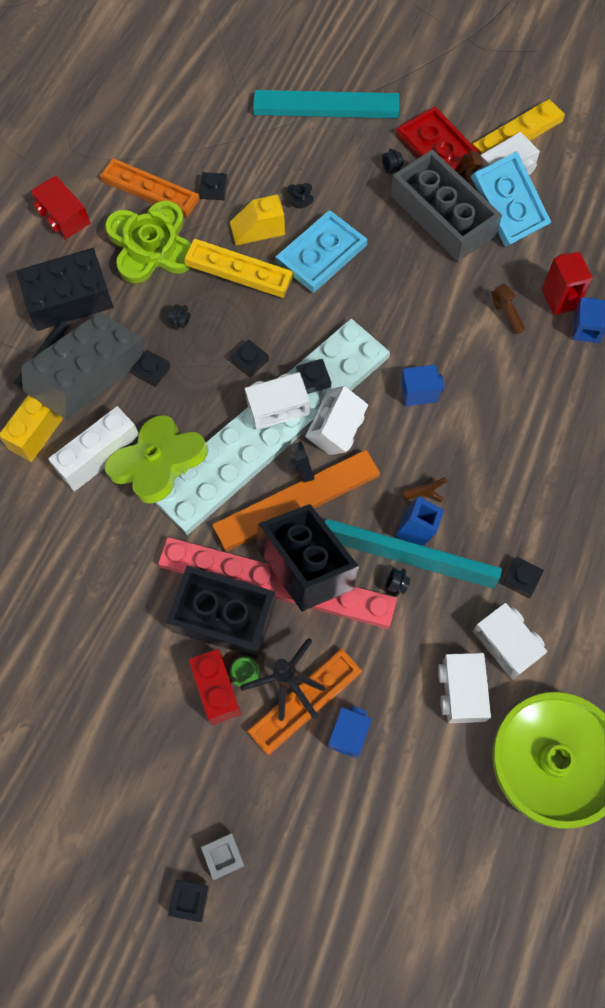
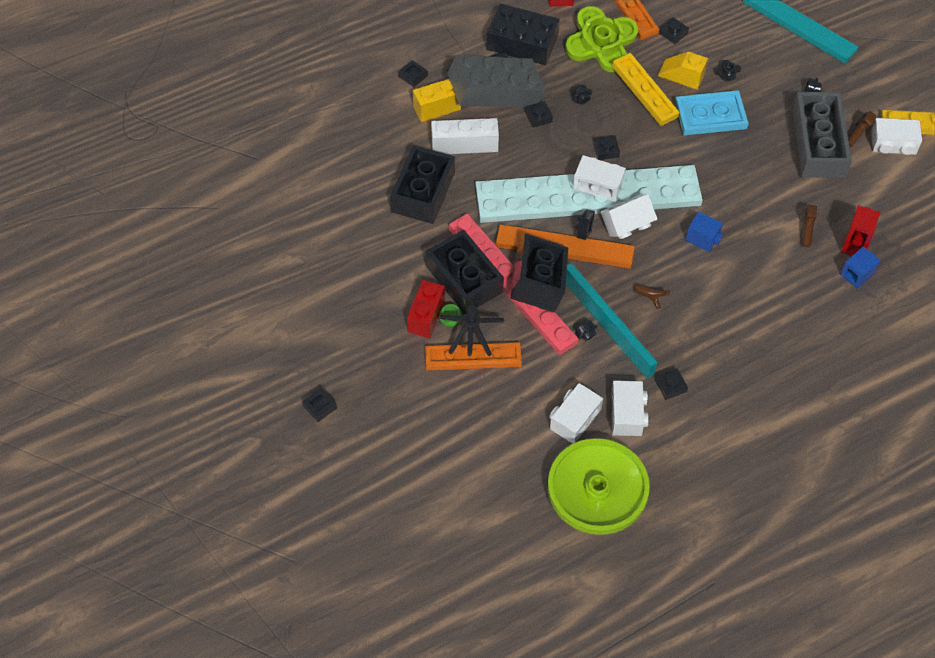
camera: 35 degrees right, 10 degrees down
lime plant [105,415,208,503] -> none
light grey plate [201,833,245,880] -> none
black plate [296,358,332,394] -> none
blue brick [328,706,372,760] -> none
red tile [395,106,481,172] -> none
blue brick [395,496,444,546] -> none
medium azure plate [470,151,551,247] -> none
none -> black brick [390,145,455,224]

